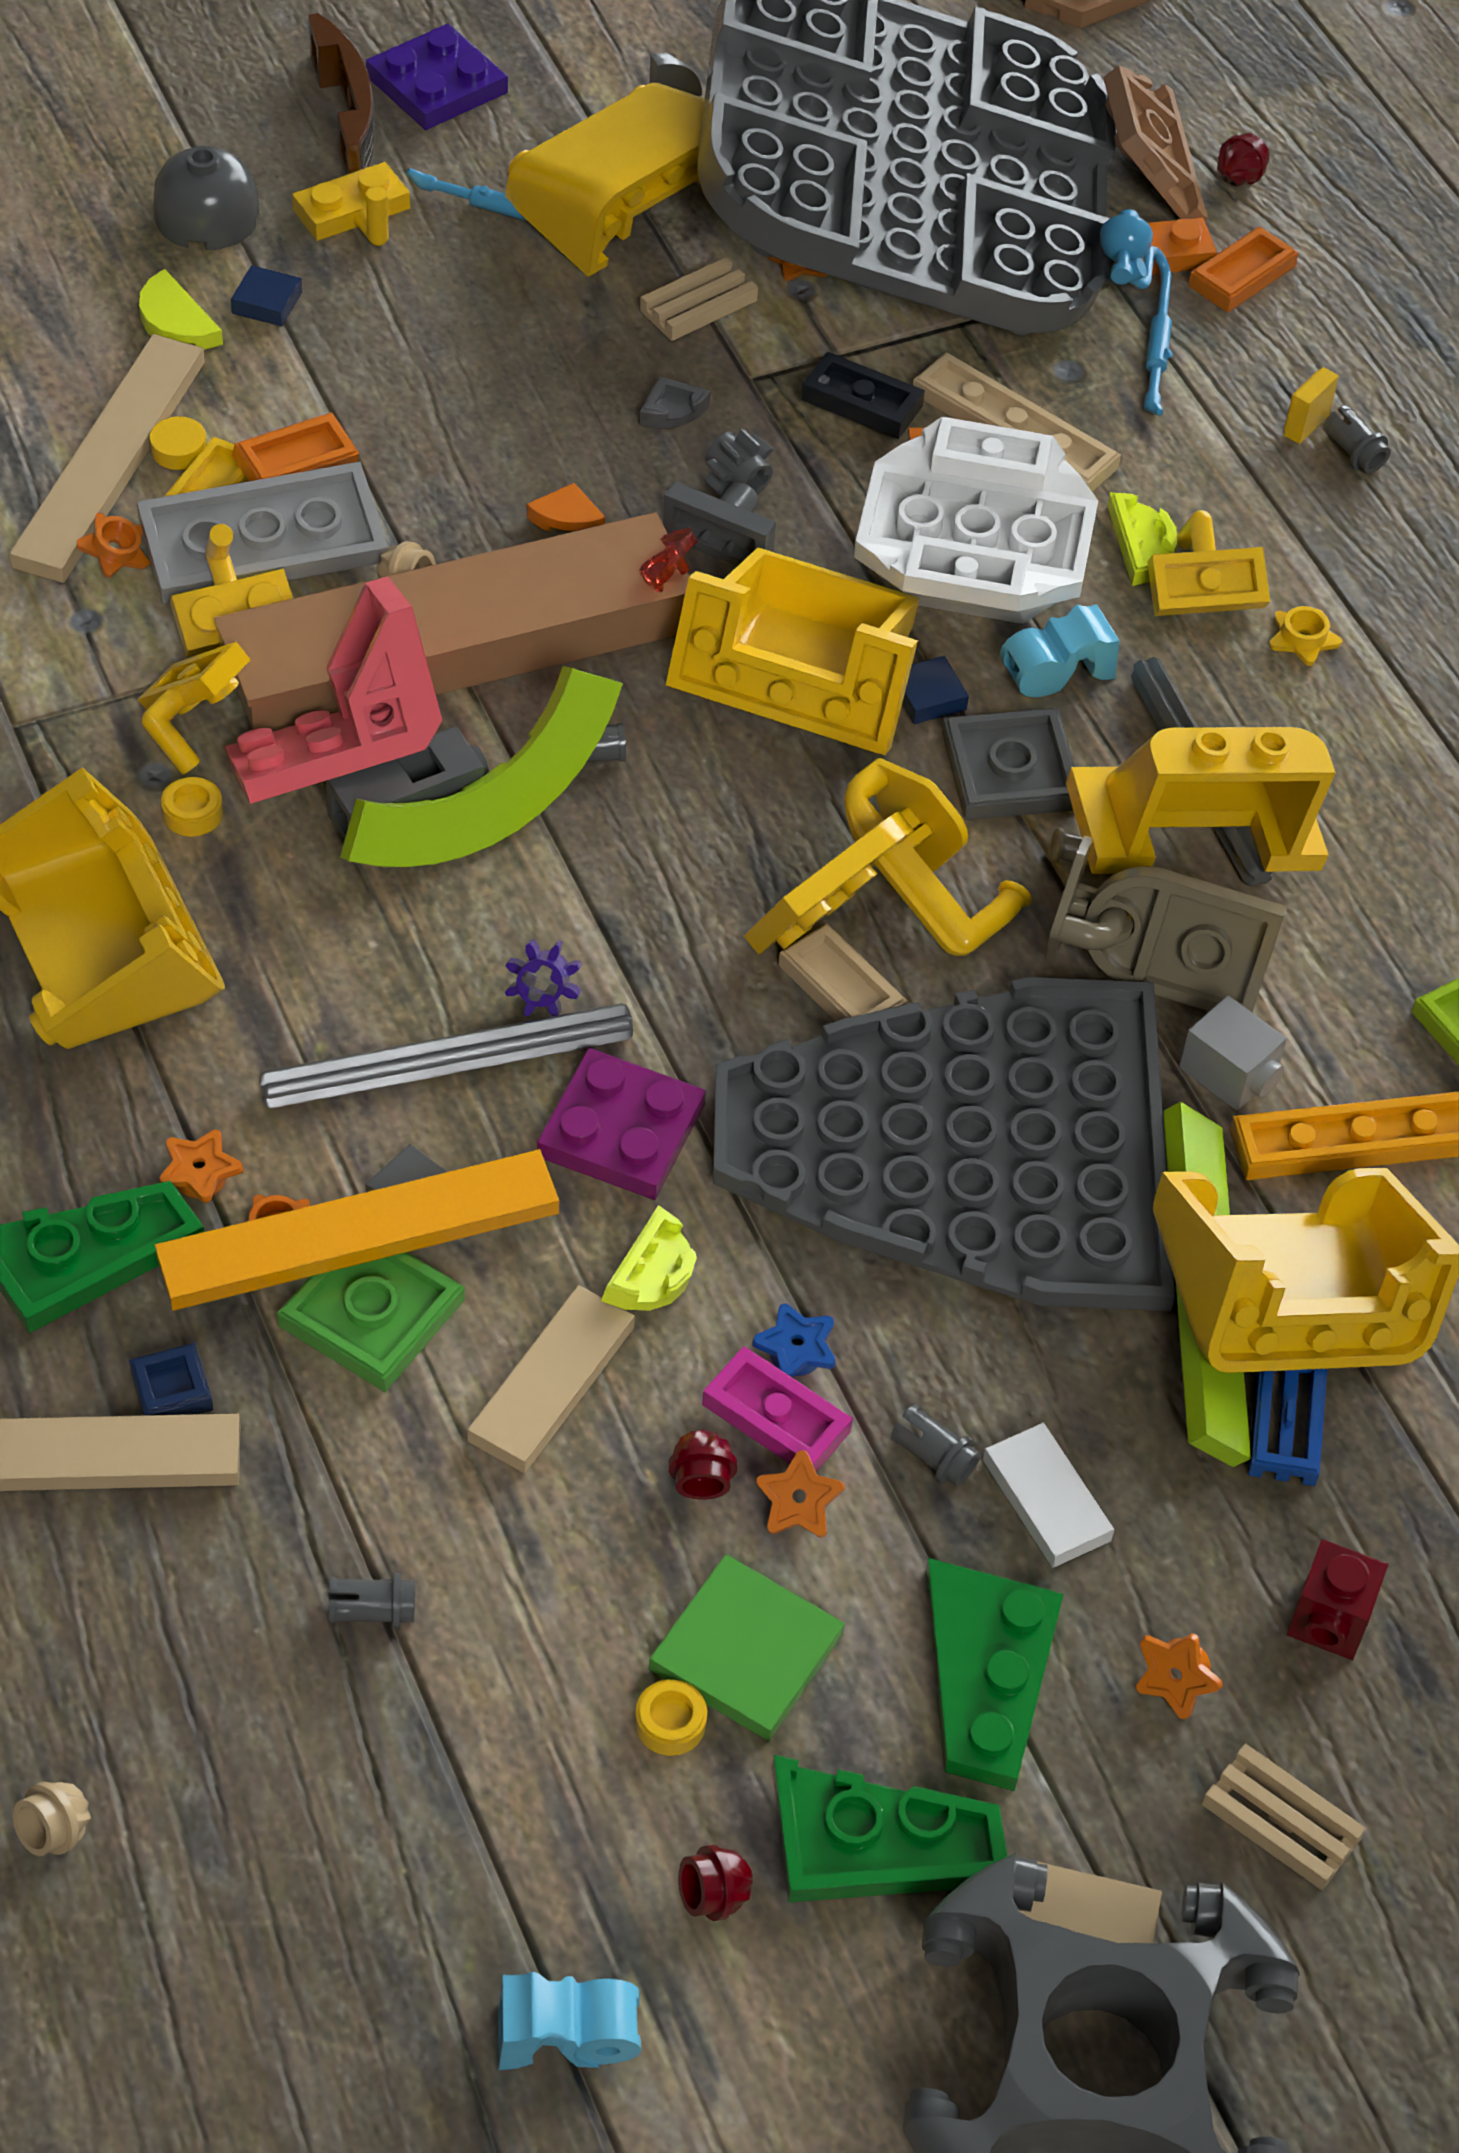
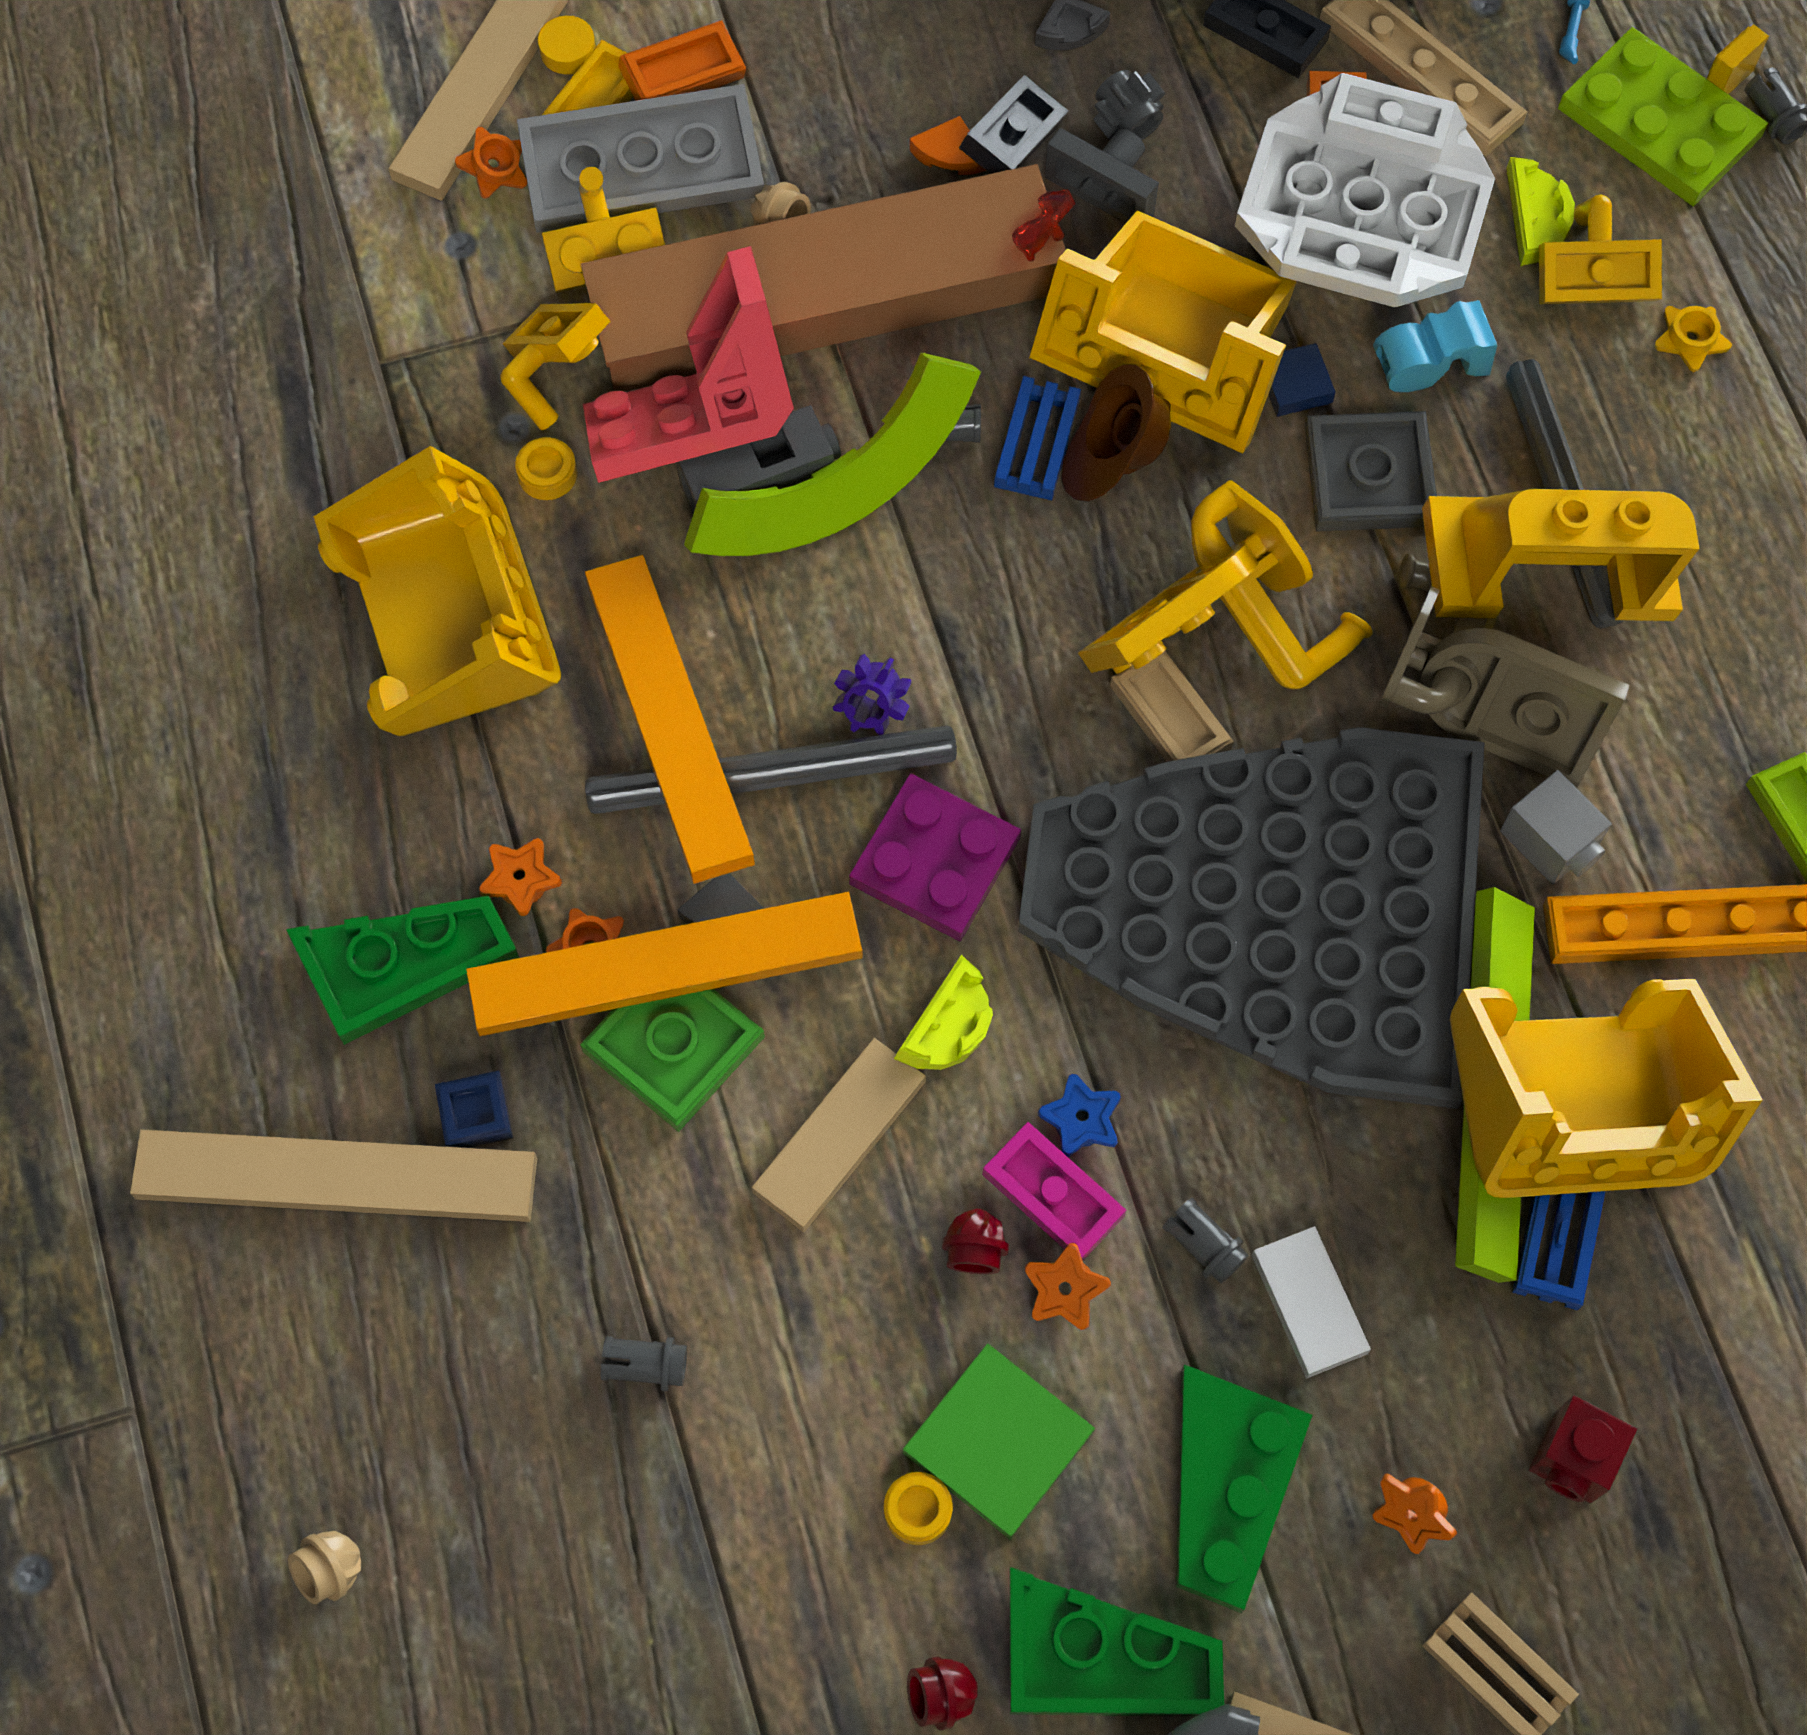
camera: 10 degrees right, 15 degrees up
none -> light orange tile [584,555,755,884]
none -> plate [959,75,1068,174]
none -> blue tile [994,376,1081,501]
none -> reddish brown piece [1061,364,1171,502]
none -> lime plate [1558,27,1768,207]

